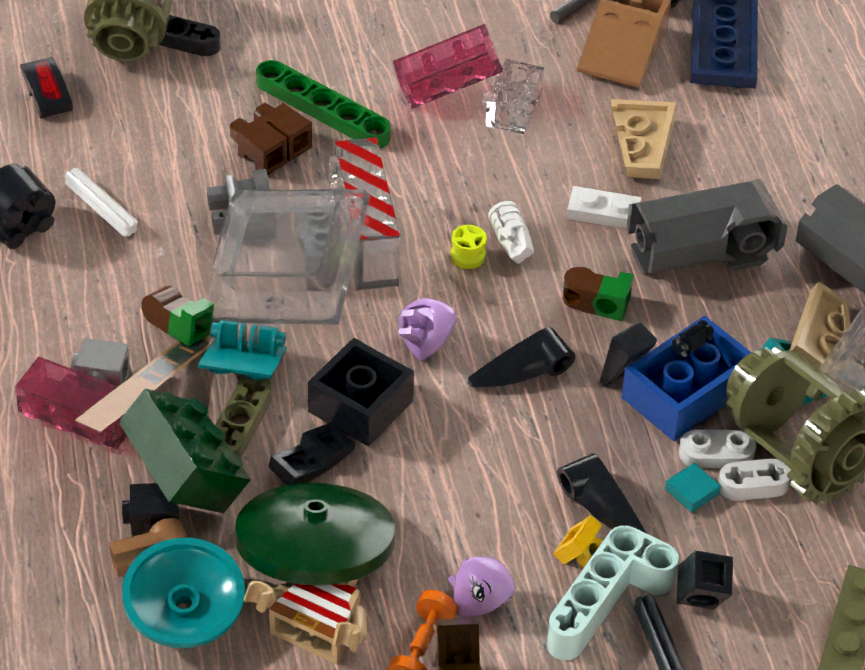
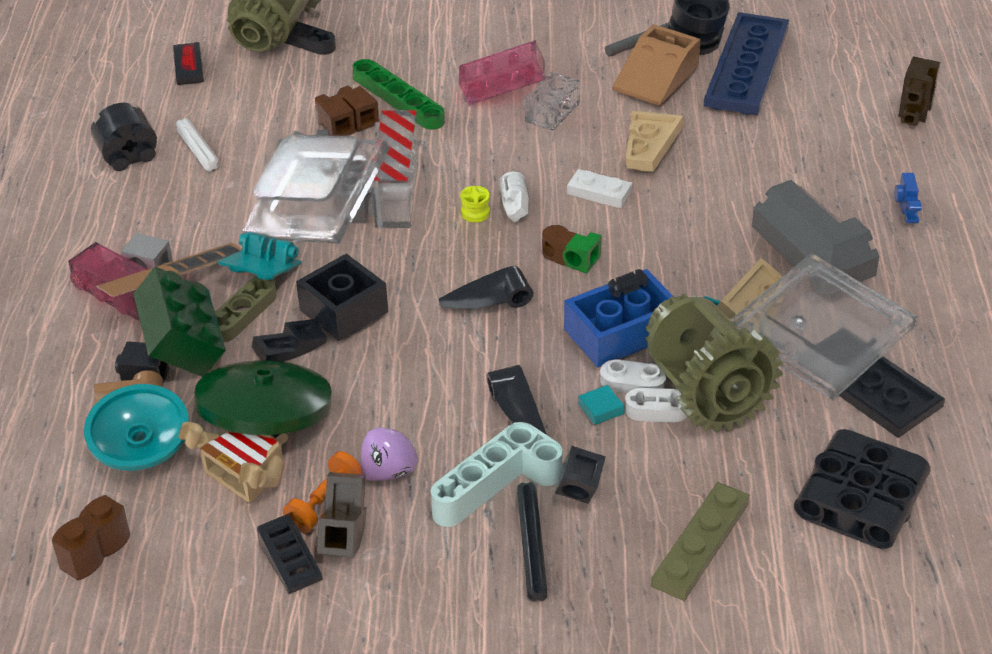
camera: 15 degrees right, 5 degrees down
leg [141,285,214,347] -> none
lavender piece [397,298,457,361] -> none
yellow tile [553,515,603,568] -> none
black slope [600,322,657,387] -> none
dark grey brick [627,179,788,273] -> none

